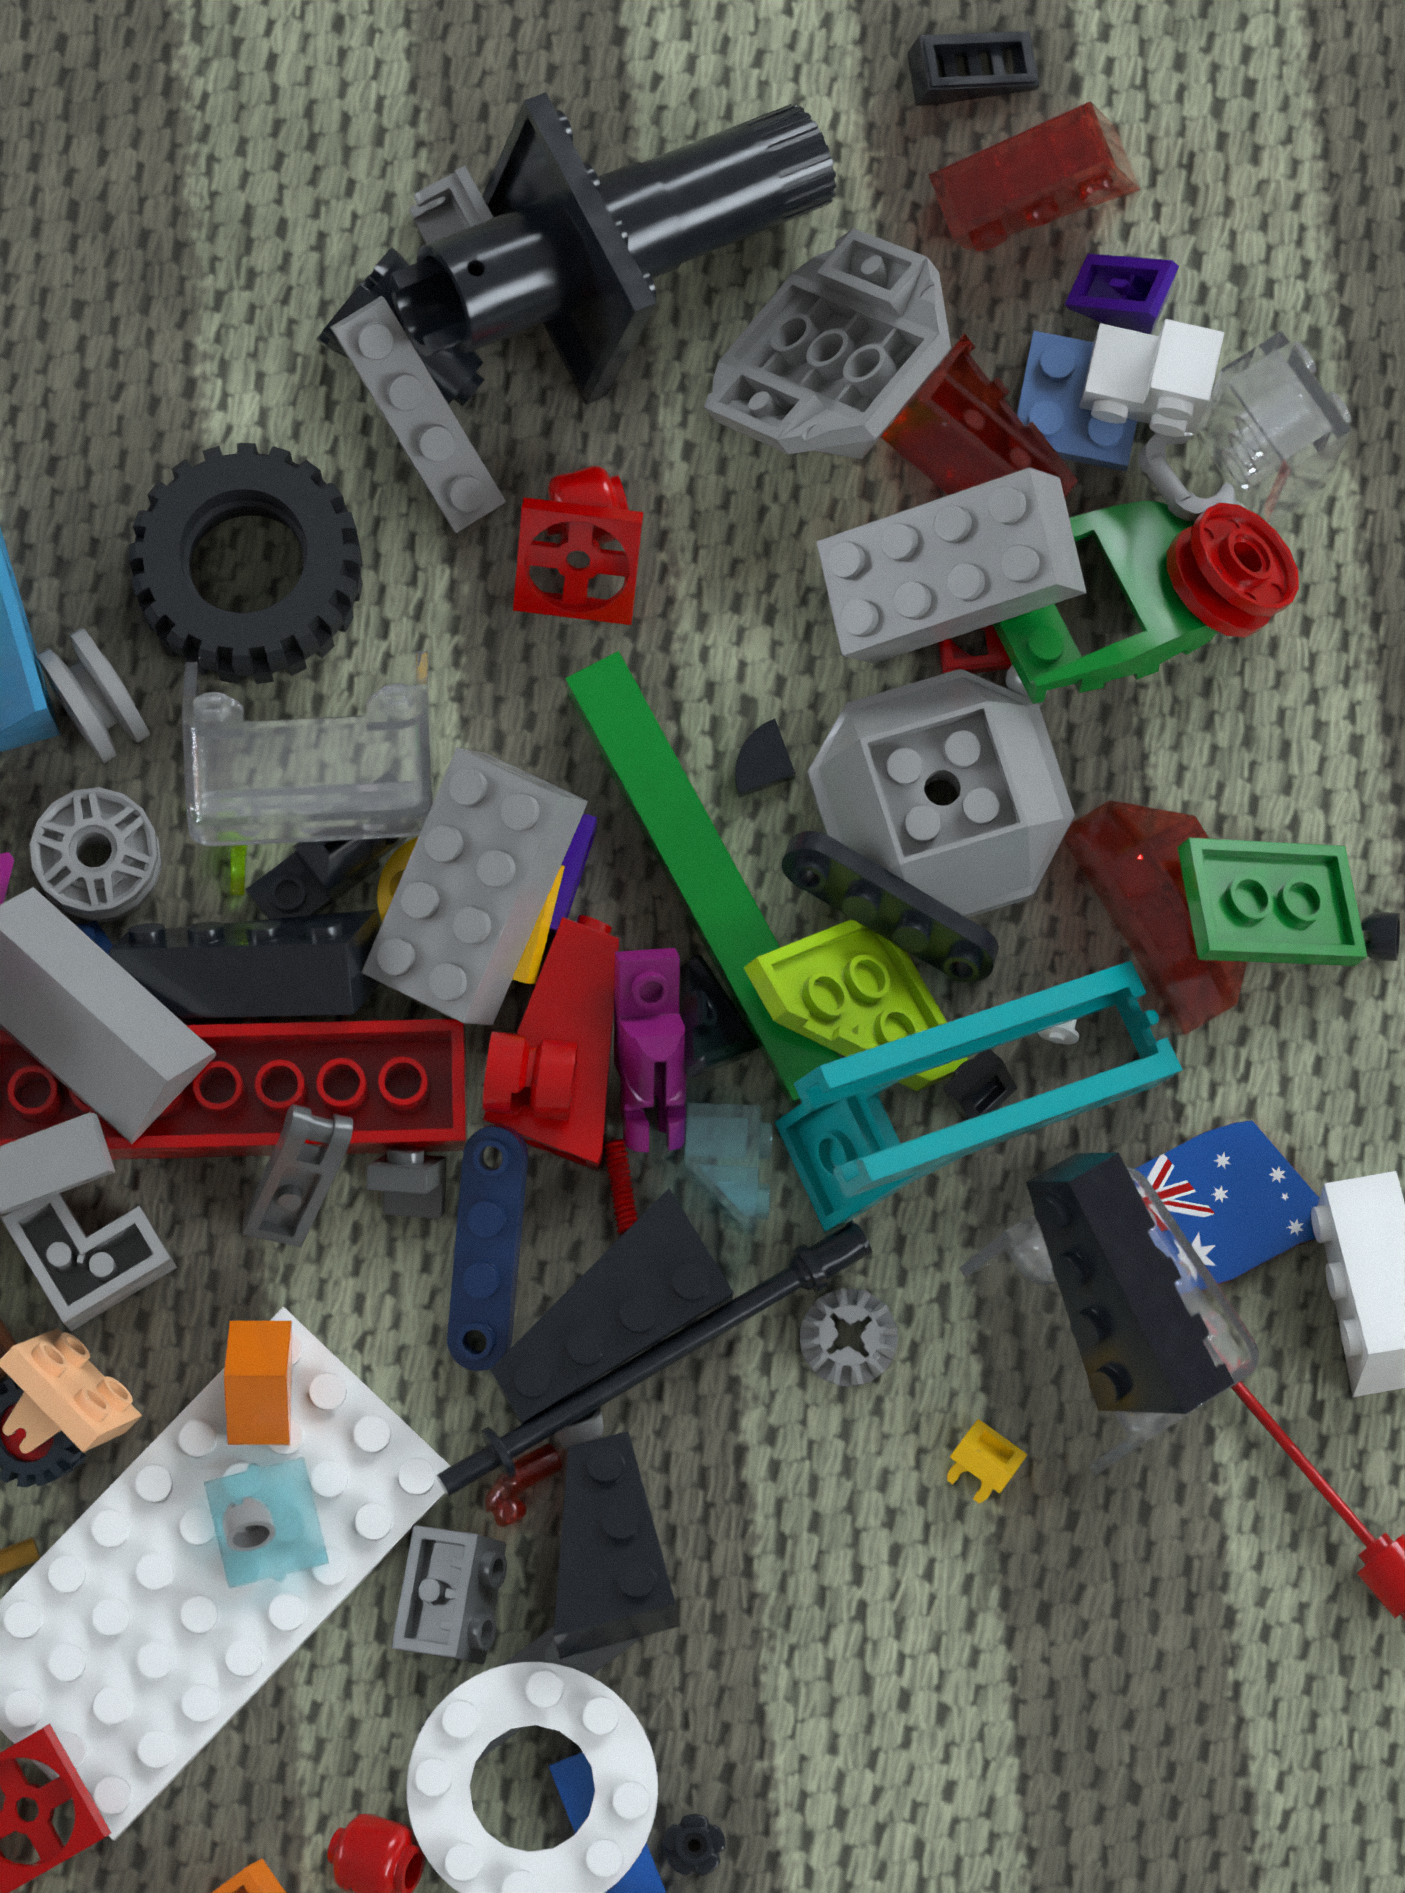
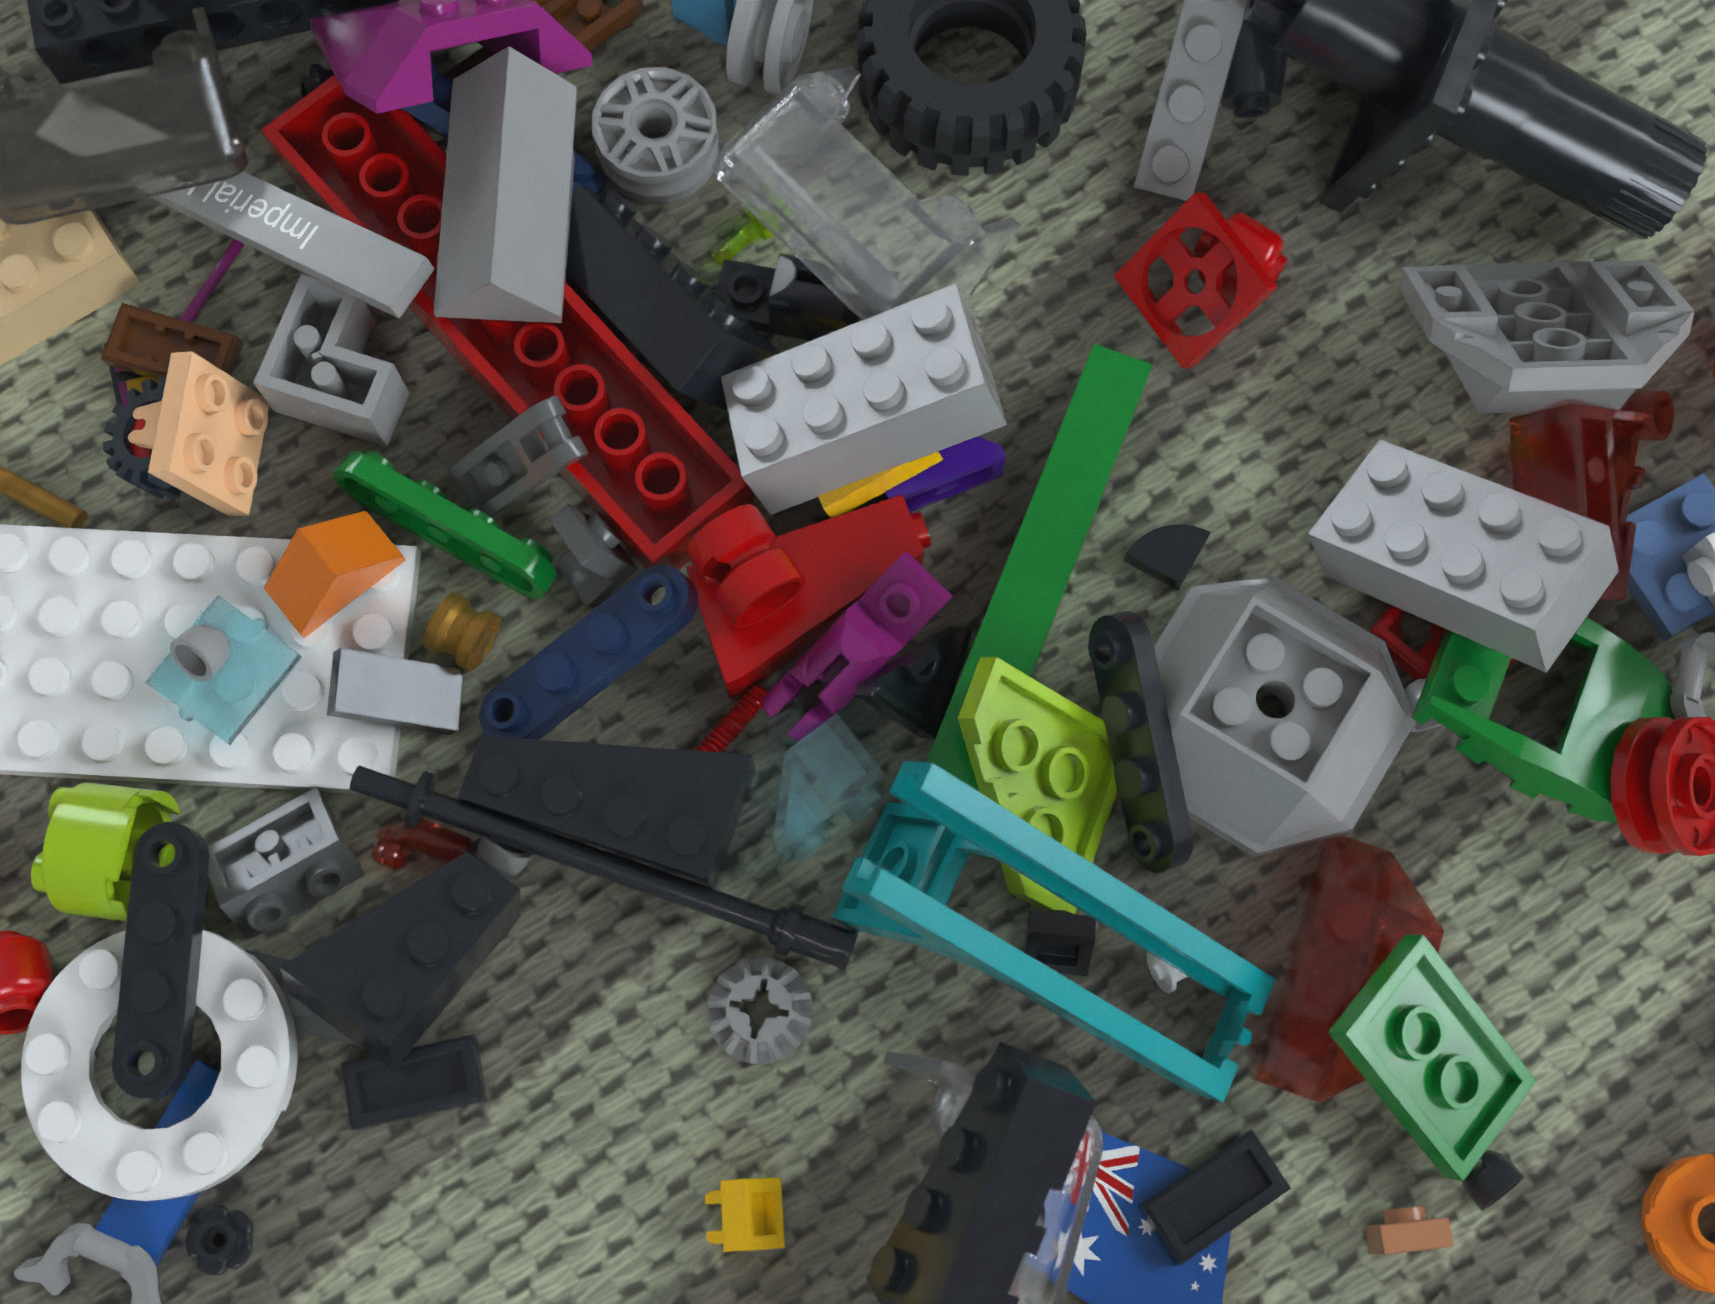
camera: 55 degrees right, 5 degrees down
none -> lime brick [31,782,181,922]
none -> black plate [112,822,209,1099]
none -> tile [327,648,463,735]
none -> green plate [332,450,557,600]
none -> black tile [341,1034,488,1131]
none -> pearl gold wheel [423,592,502,672]
none -> black tile [1138,1130,1292,1266]
none -> nougat plate [1365,1205,1454,1255]
none -> clear red hinge [1619,391,1674,441]

